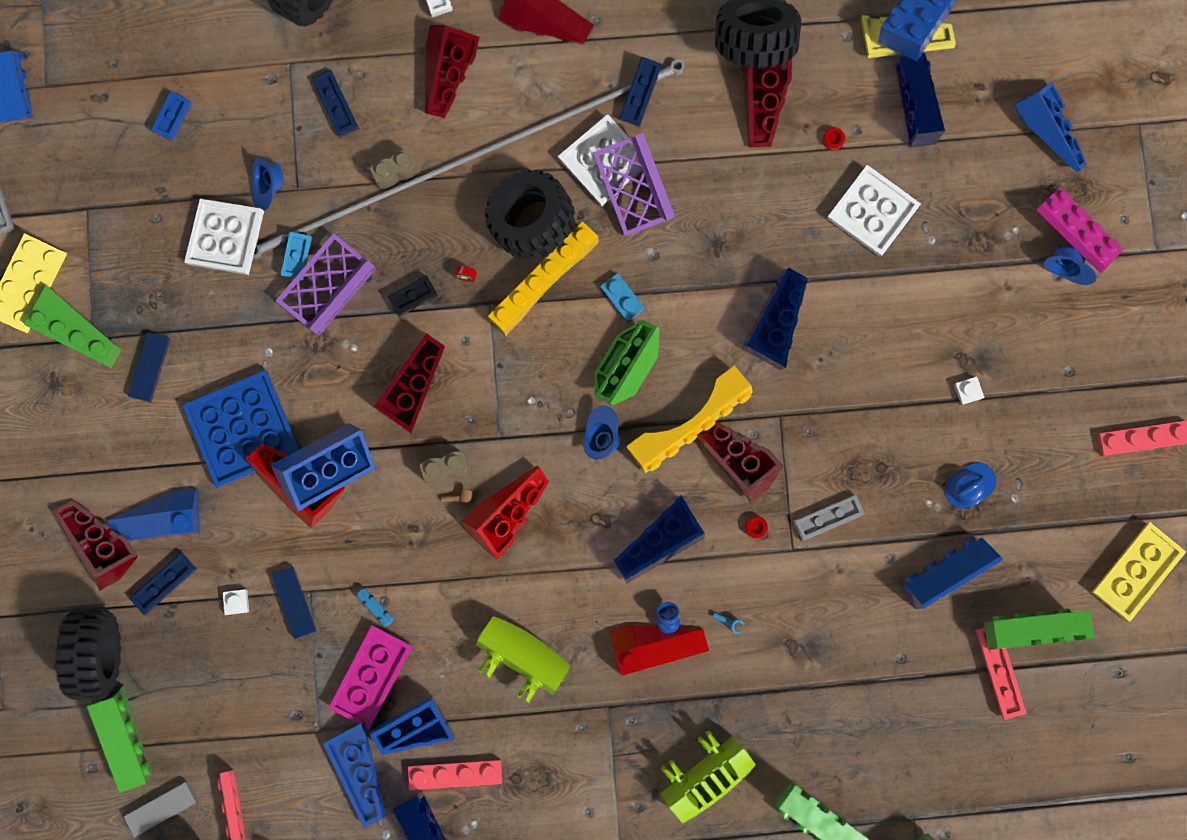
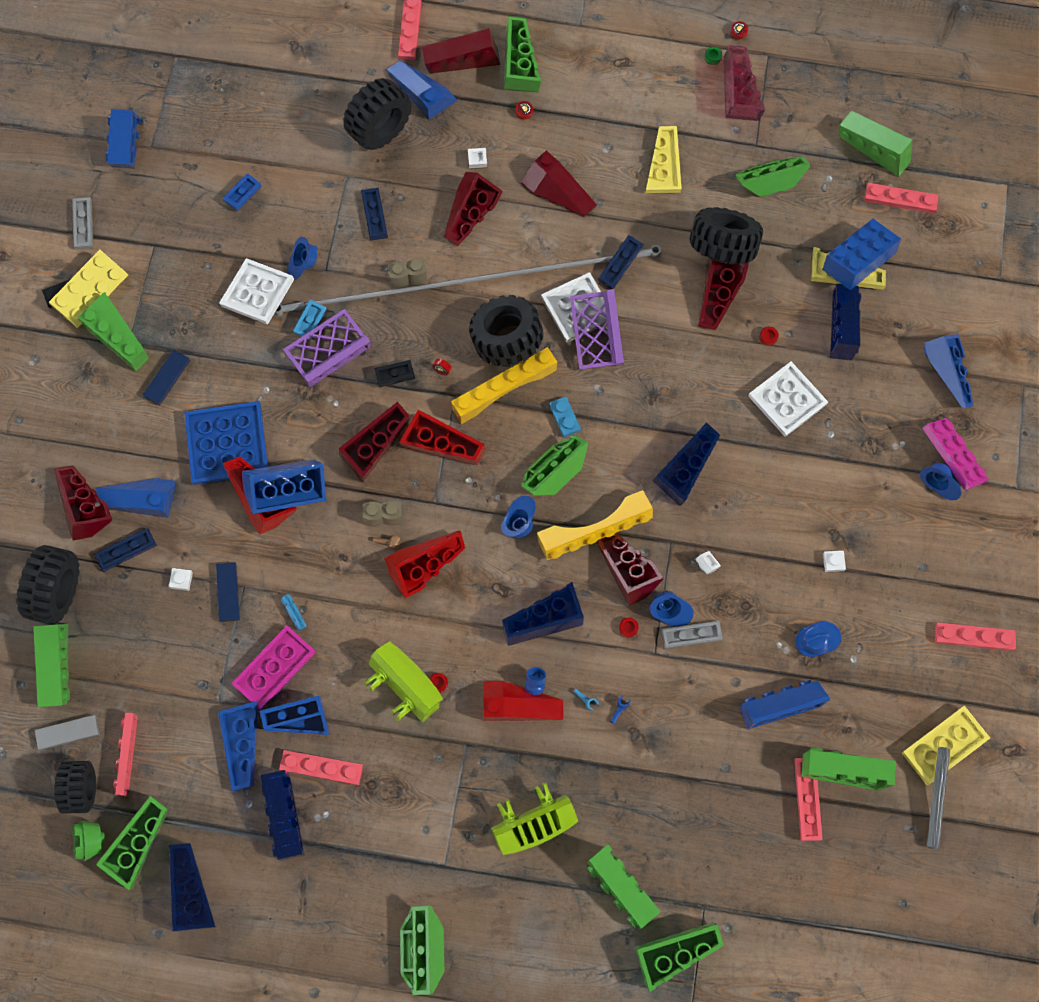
camera: 10 degrees right, 10 degrees down
none -> red wedge [400,410,486,465]
none -> red tile [429,673,448,693]
none -> blue hand [611,696,631,724]
none -> blue piece [650,591,694,627]
none -> white plate [695,551,721,575]
none -> dark grey axle [927,747,950,849]

